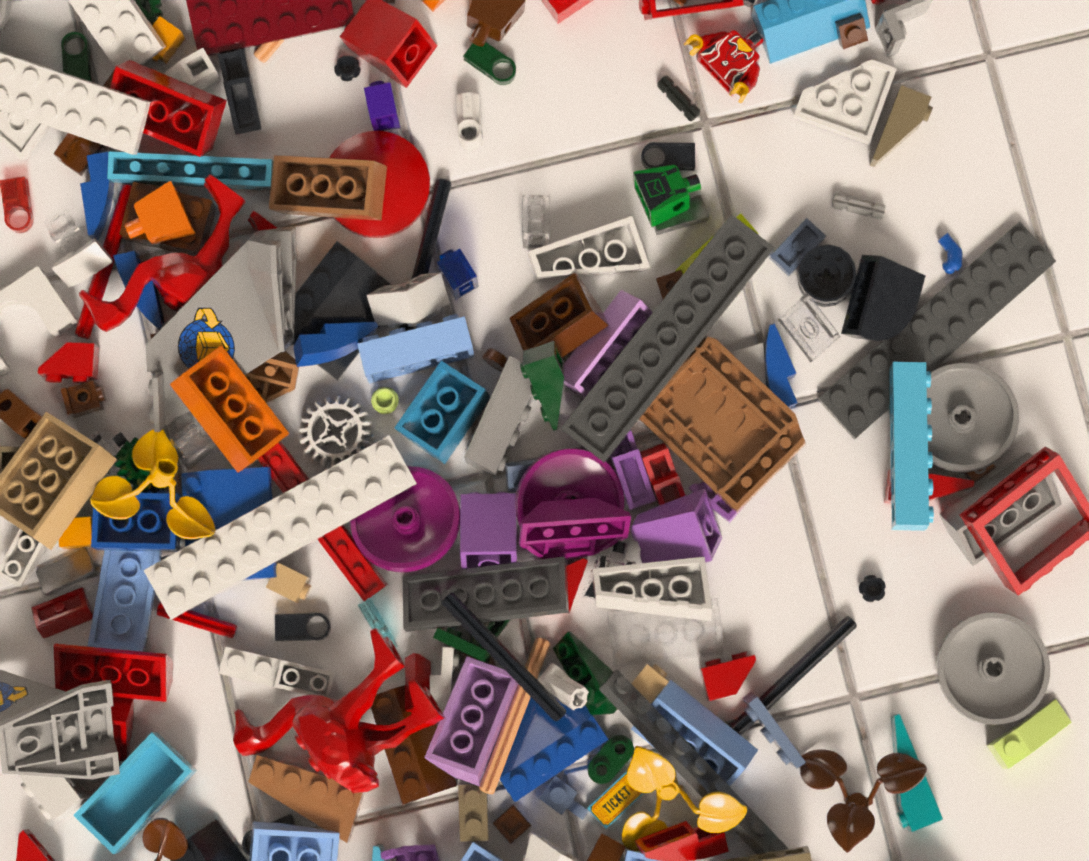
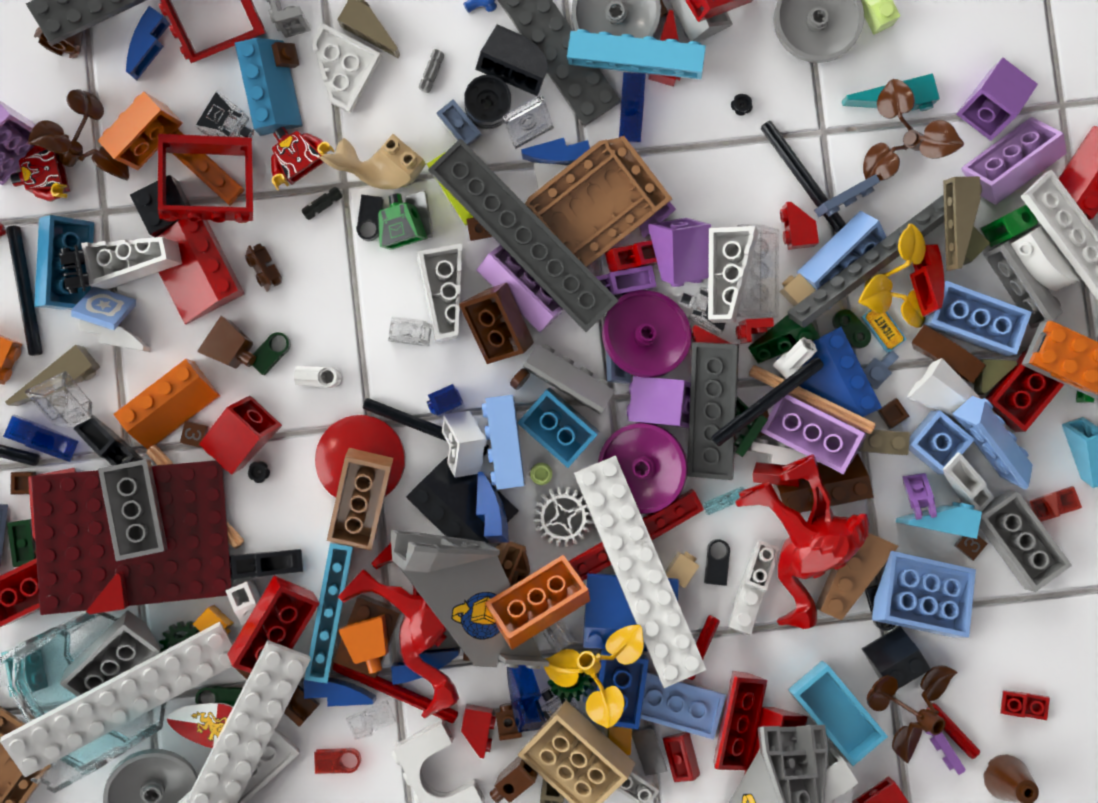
camera: 85 degrees left, 5 degrees up
white slope [51,238,112,288] -> none
dark purple brick [364,81,400,131] -> none
magenta wedge [519,498,631,559] -> none
dark green slope [520,341,564,431] -> none
none -> shield [167,703,233,748]
none -> reddish brown hinge [245,243,282,292]
none -> tan hips [319,134,426,190]
none -> clear blue slope [507,665,546,733]
none -> clear blue slope [619,72,646,142]
none -> red bracket [735,318,774,344]

